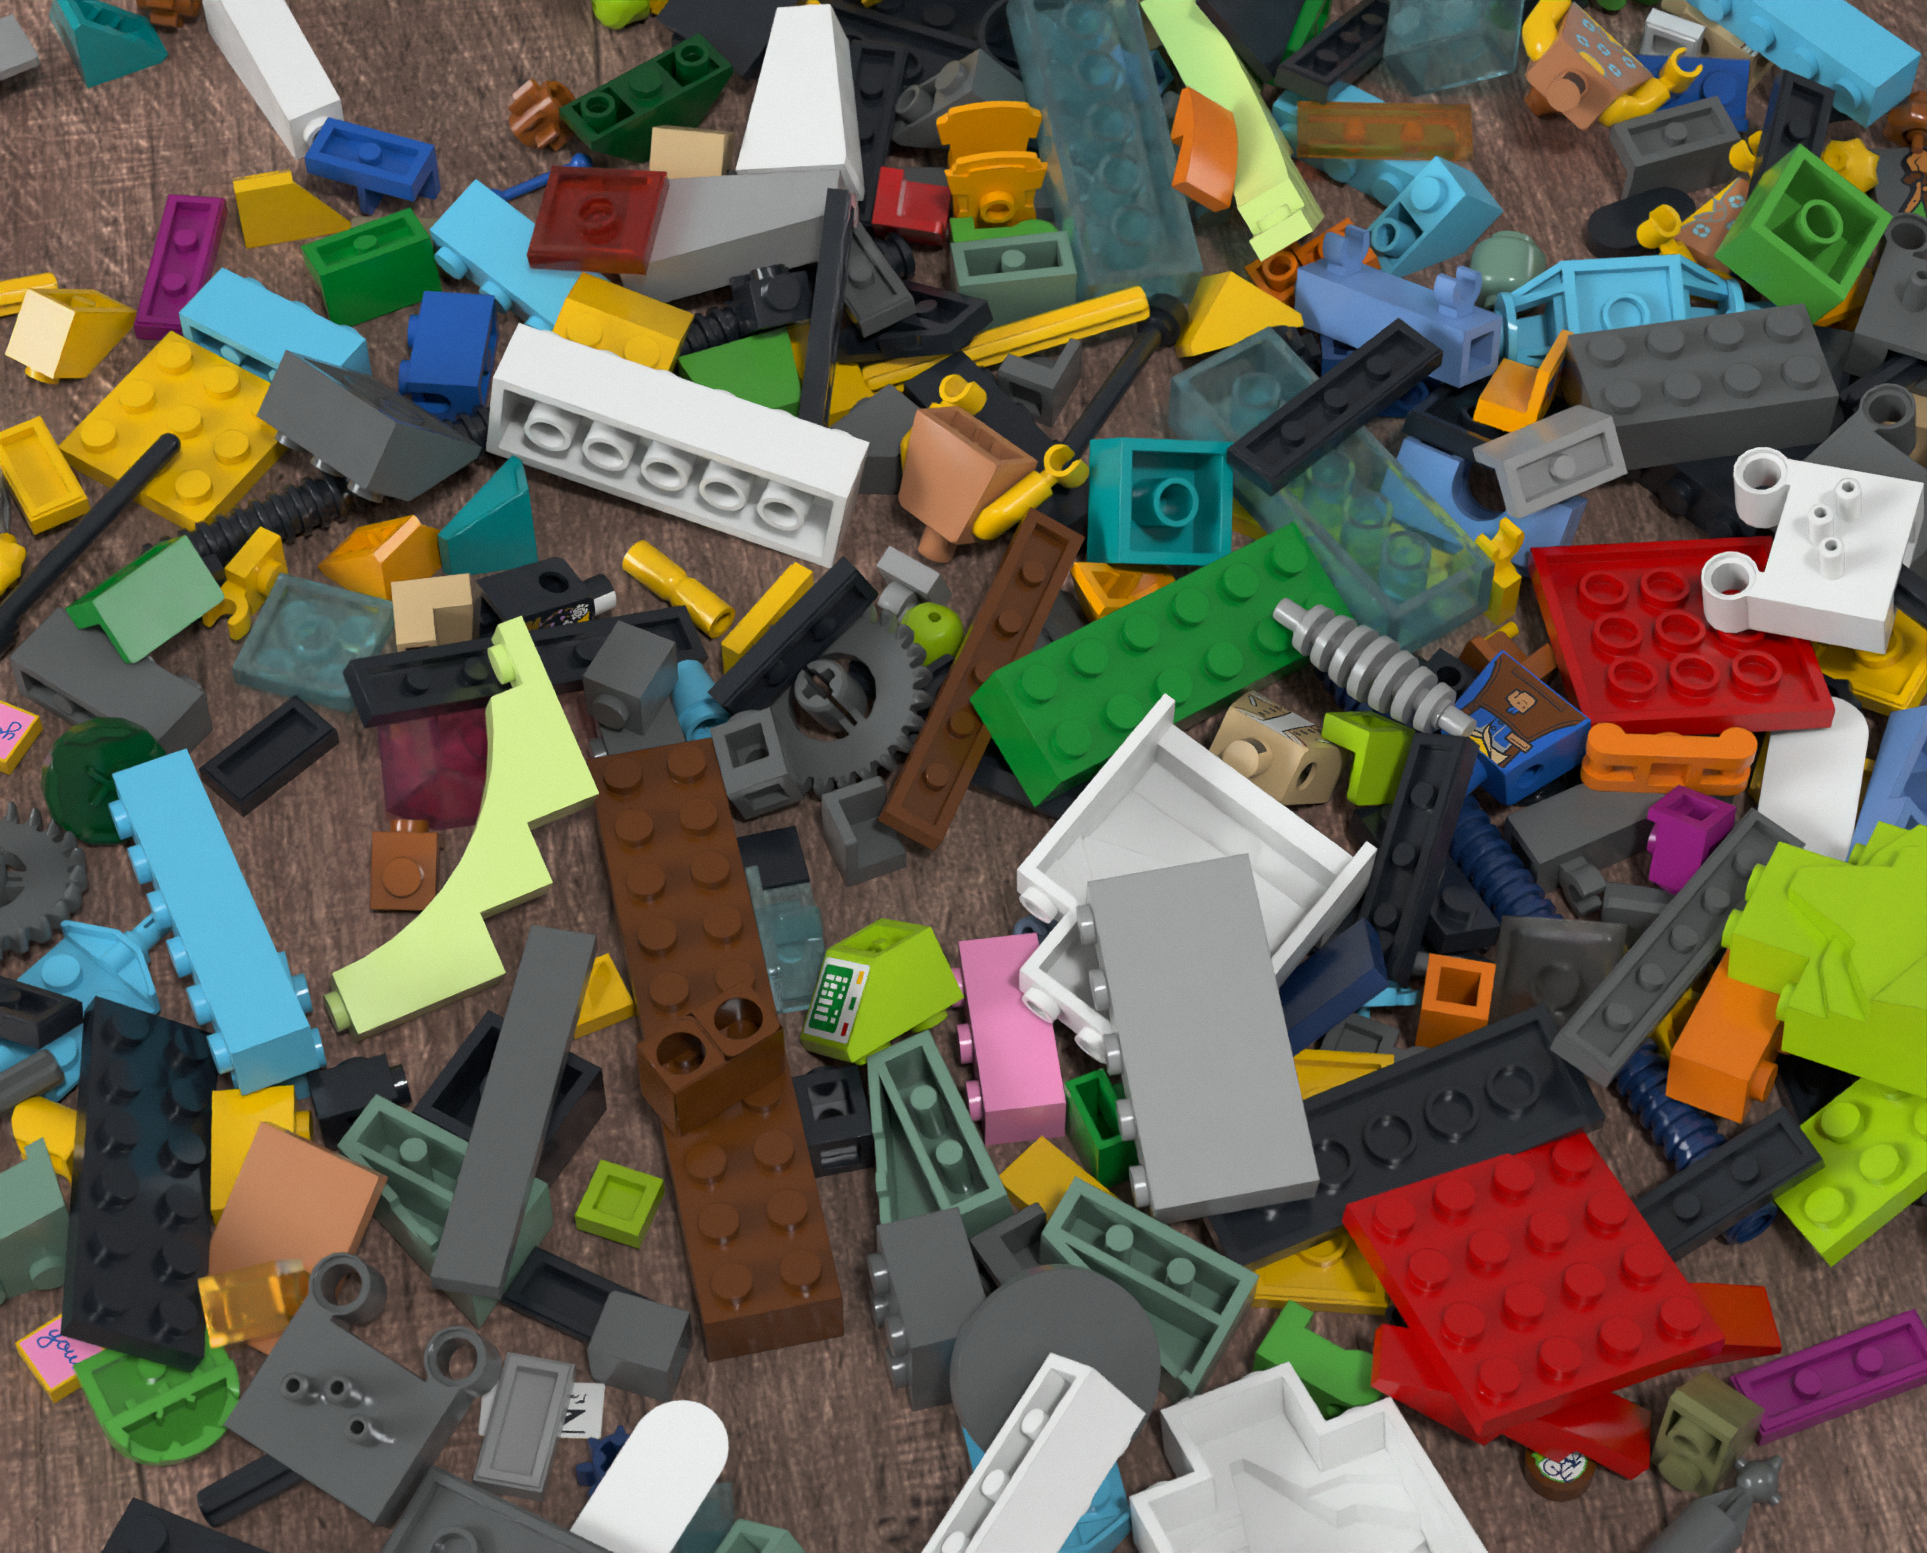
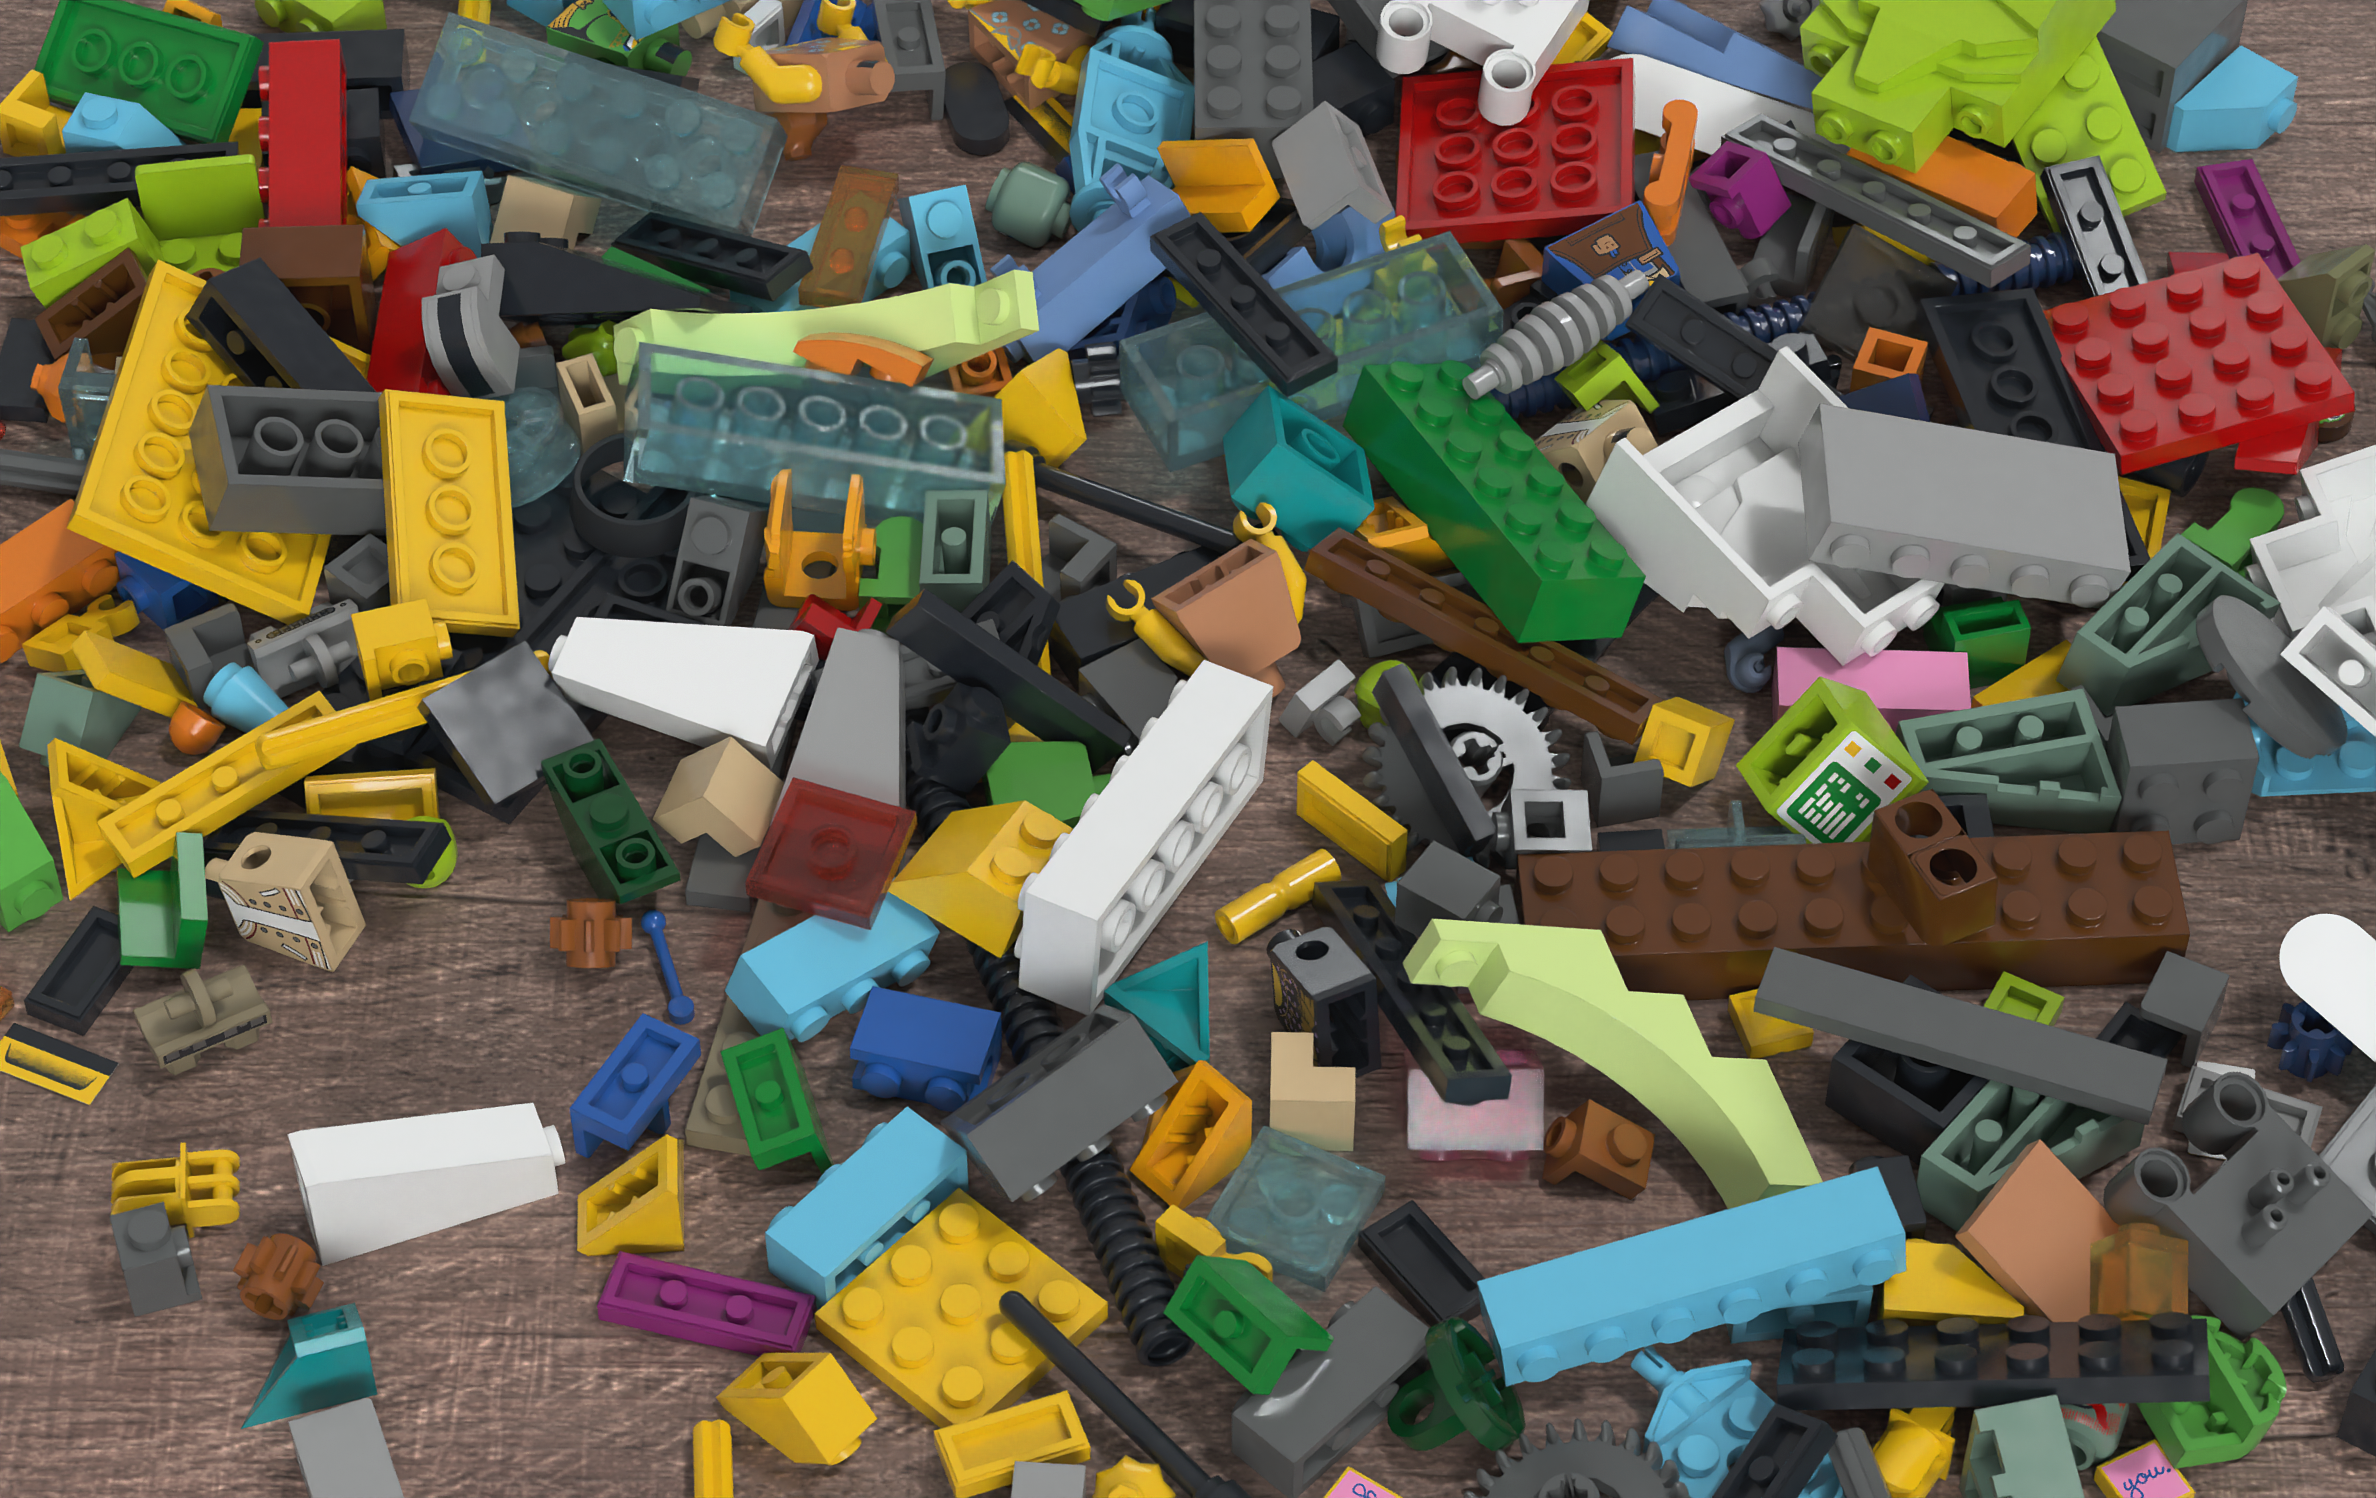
camera: 80 degrees left, 5 degrees down
none -> yellow panel [1633,697,1735,787]

